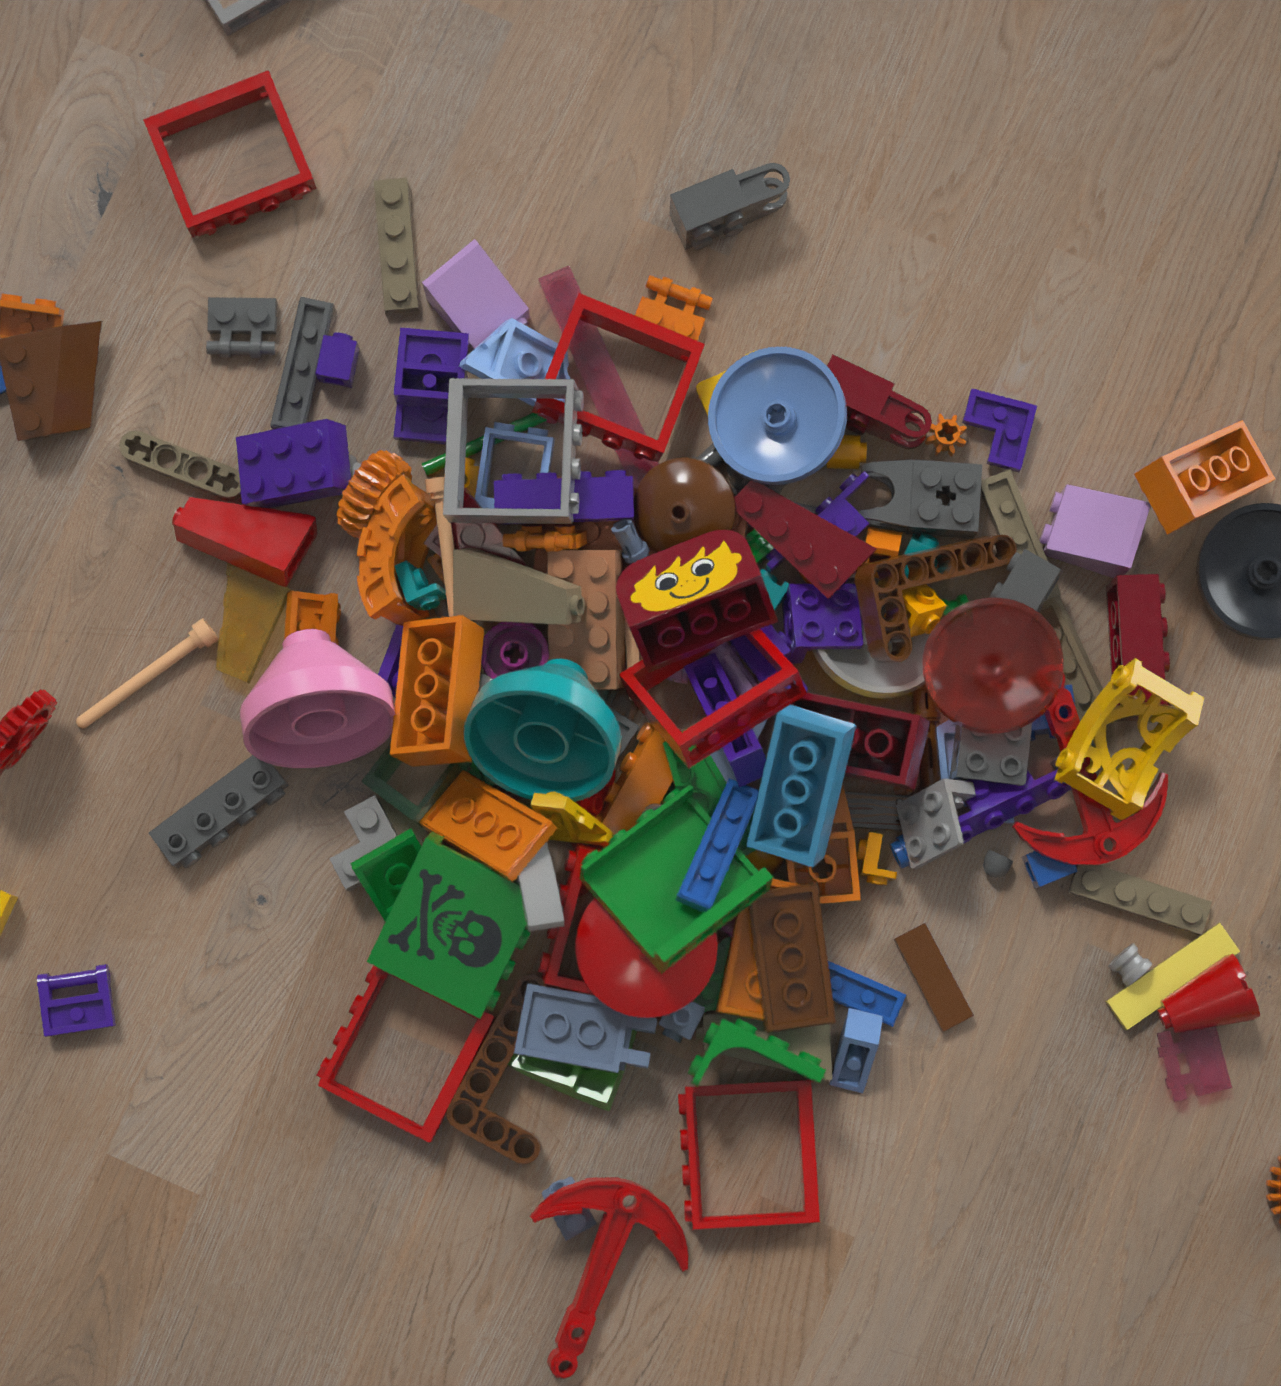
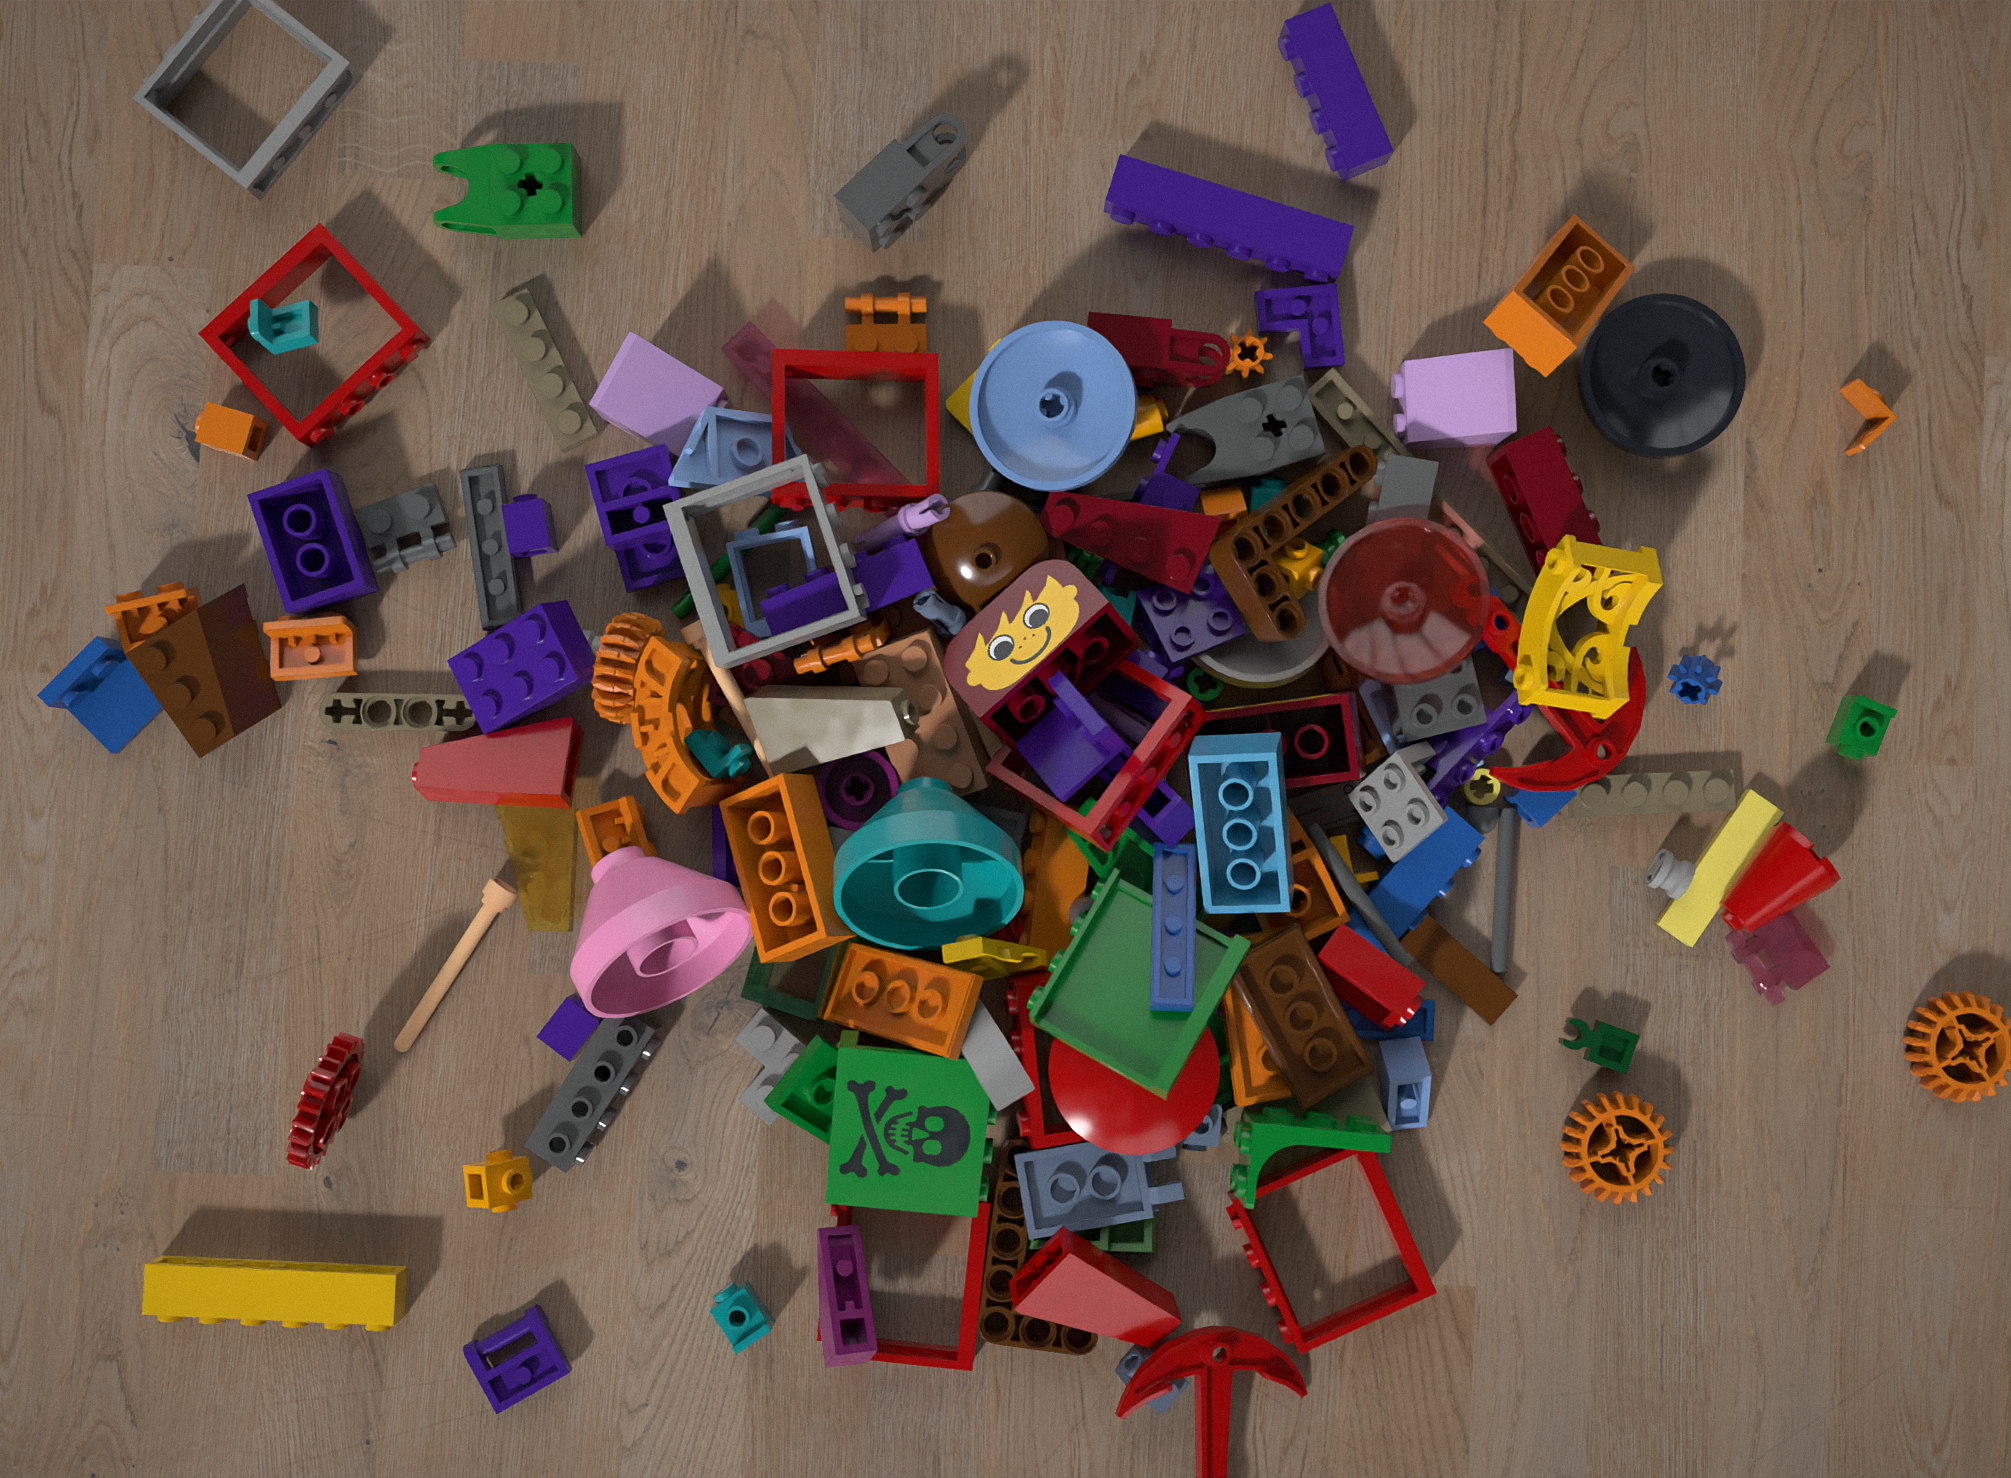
camera: 25 degrees left, 5 degrees up
none -> orange brick [195,402,268,462]
none -> dark purple brick [247,468,380,617]
none -> teal bracket [248,298,319,355]
none -> orange bracket [263,612,358,681]
none -> green brick [433,143,582,239]
none -> light orange brick [463,1149,533,1213]
none -> dark purple brick [536,994,604,1062]
none -> teal brick [710,1280,775,1355]
none -> magenta slope [817,1224,878,1368]
none -> lavender pin [854,494,950,557]
none -> red slope [1008,1226,1182,1349]
none -> dark purple bracket [1016,670,1127,802]
none -> dark purple brick [1103,154,1355,284]
none -> green bush [1183,666,1224,703]
none -> dark purple brick [1278,2,1394,182]
none -> dark grey bar [1305,822,1413,967]
none -> red window [1317,922,1426,1032]
none -> blue brick [1333,805,1485,955]
none -> light yellow bush [1459,768,1500,805]
none -> dark grey bar [1490,808,1516,973]
none -> dark green plate [1558,1017,1640,1074]
none -> orange gear [1559,1091,1676,1205]
none -> blue gear [1667,654,1723,705]

